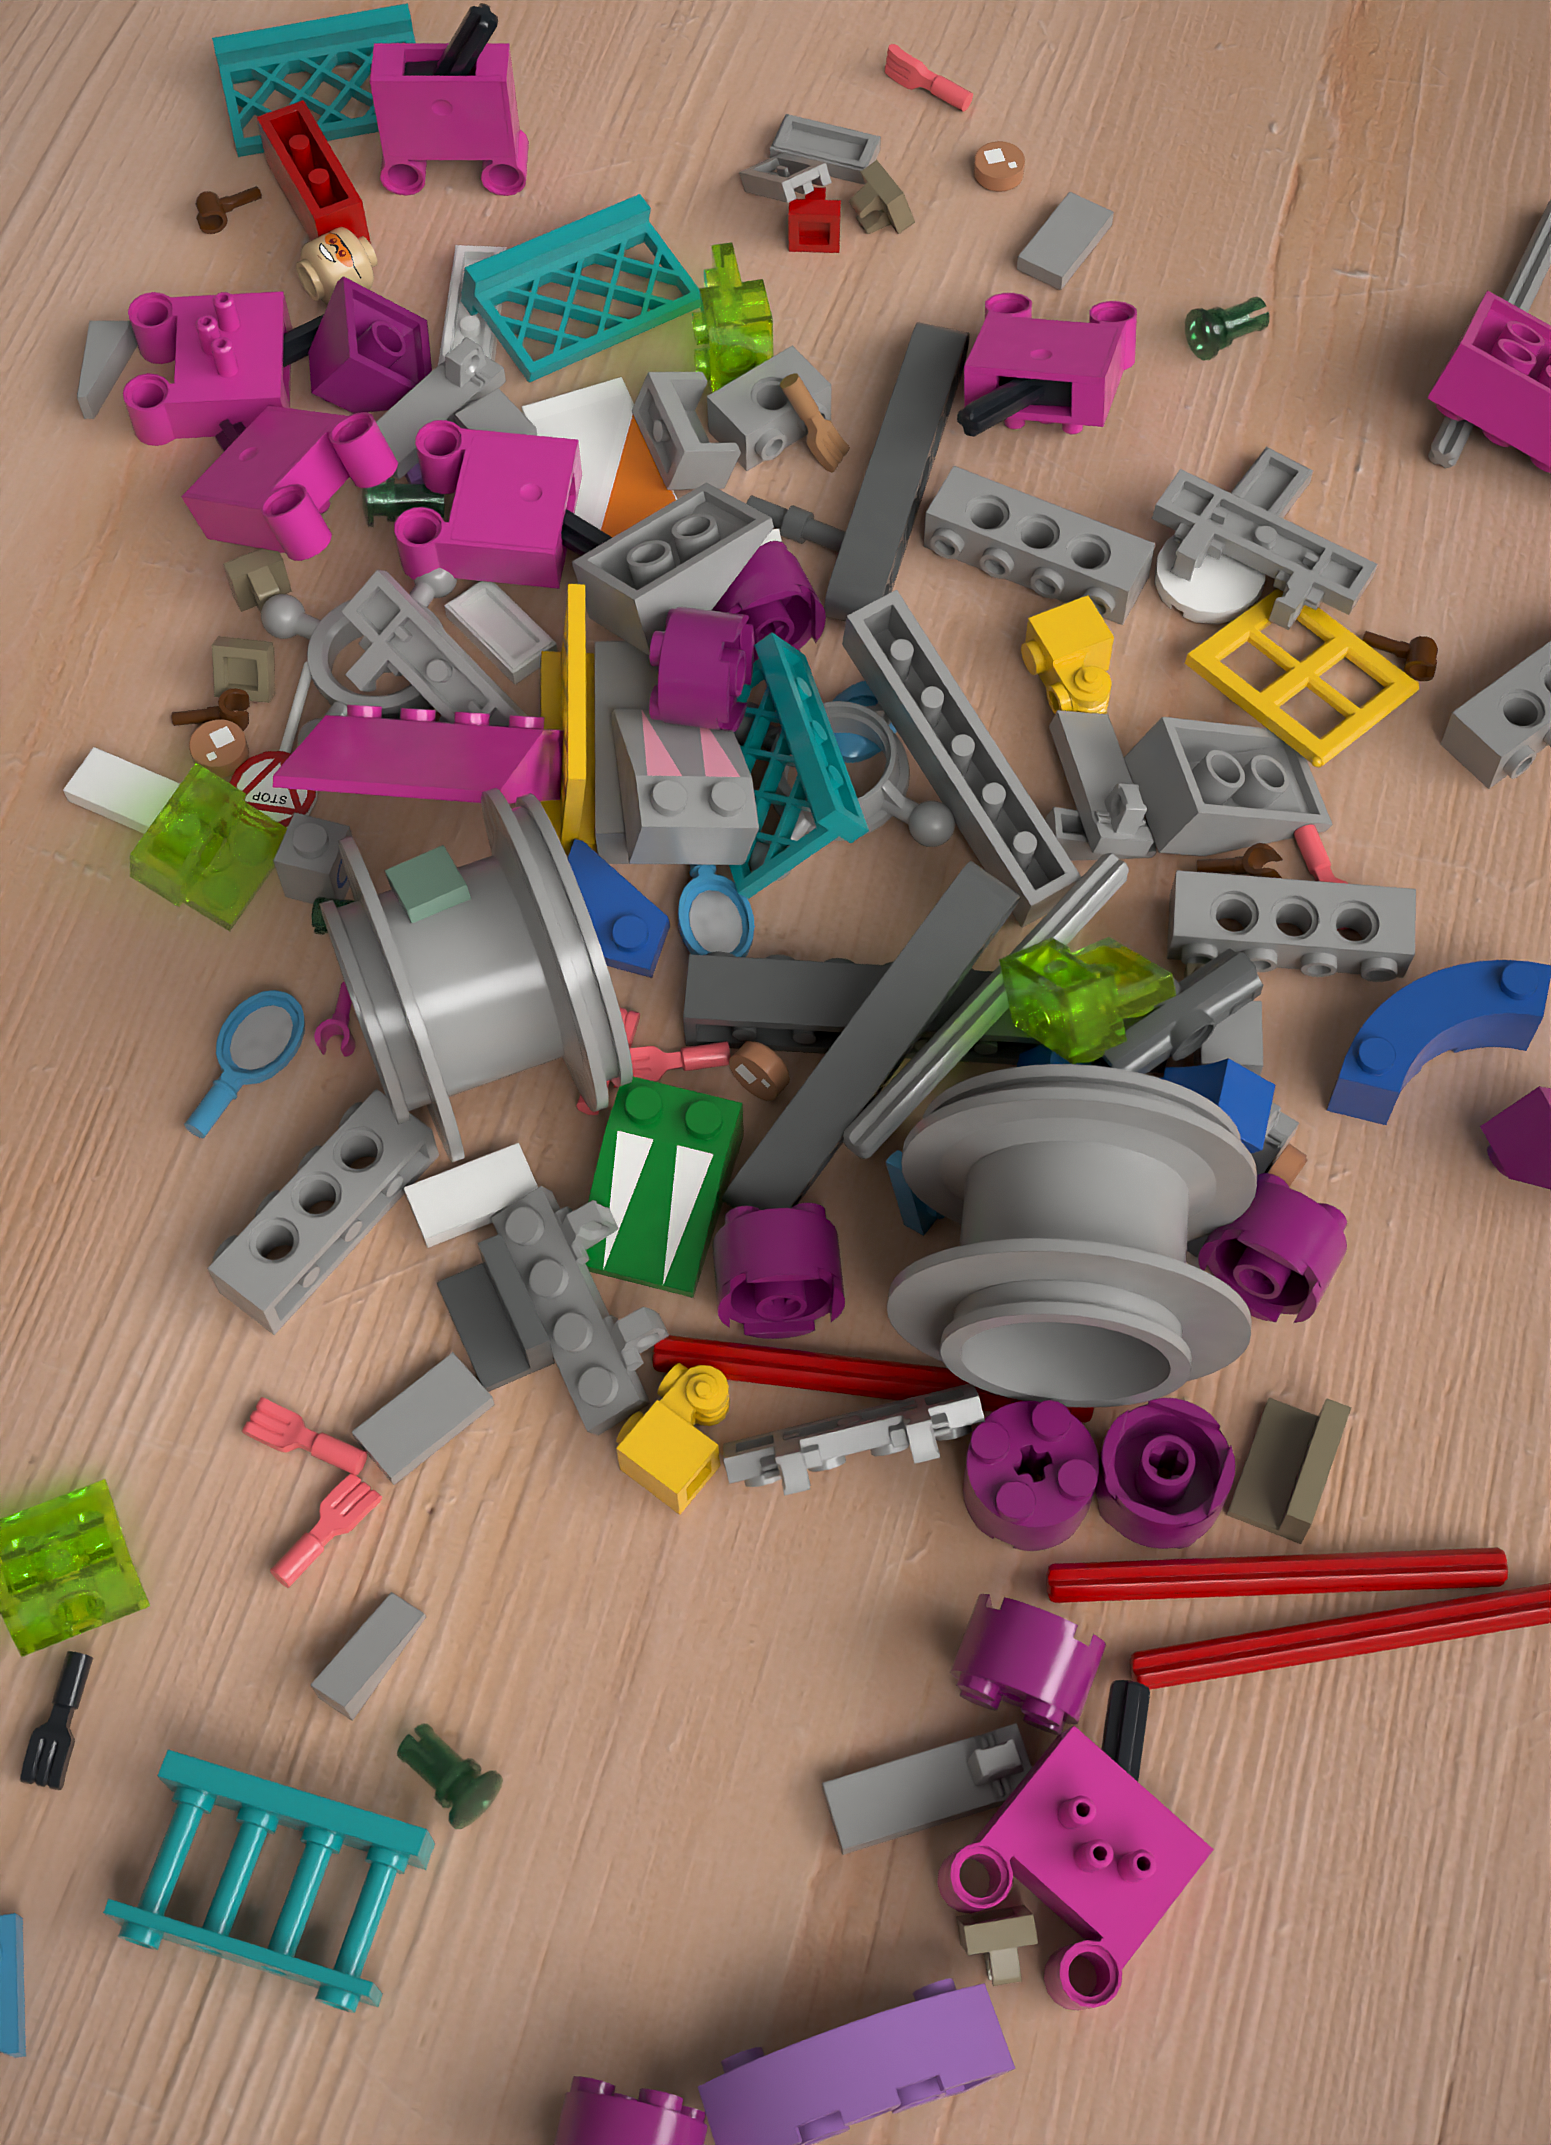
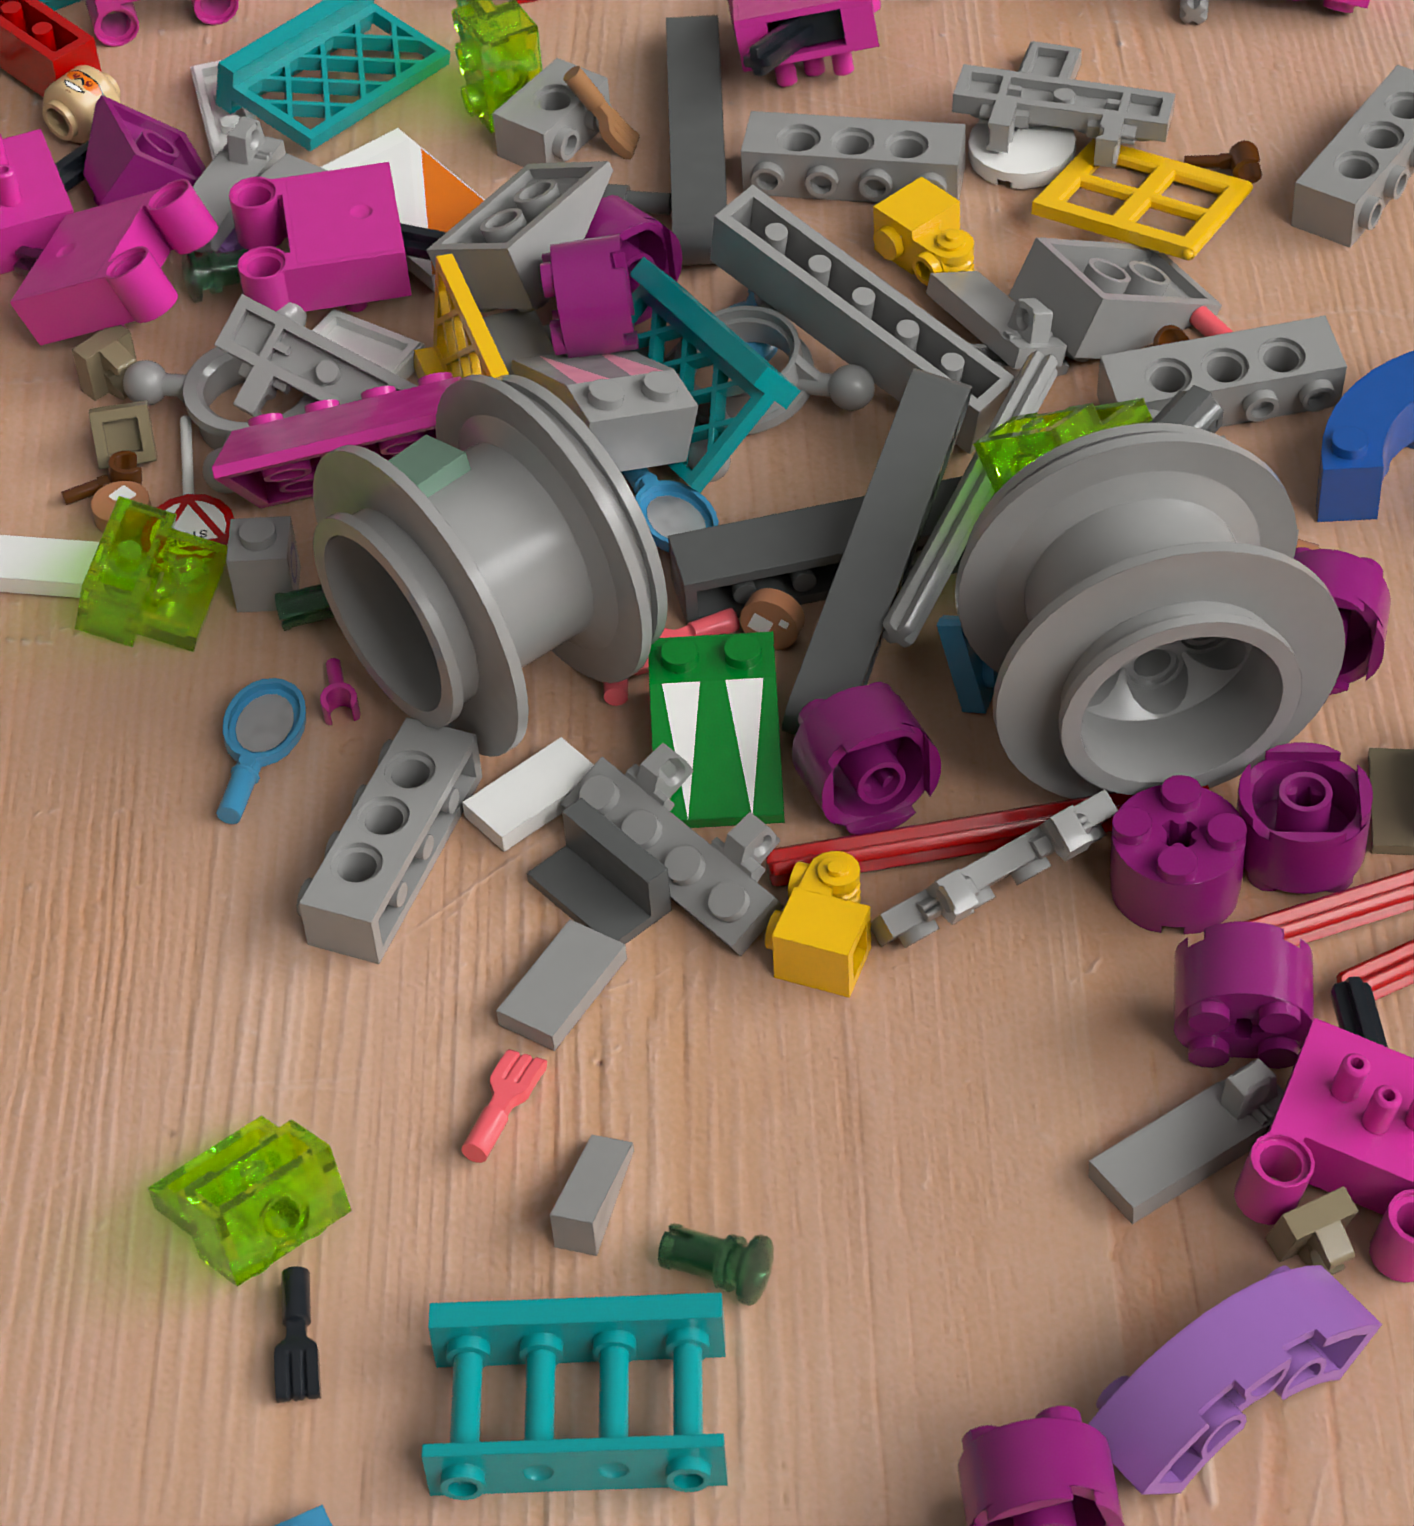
camera: 15 degrees left, 15 degrees down
coral piece [242,1397,367,1475] -> none
light grey panel [632,372,741,490] -> none

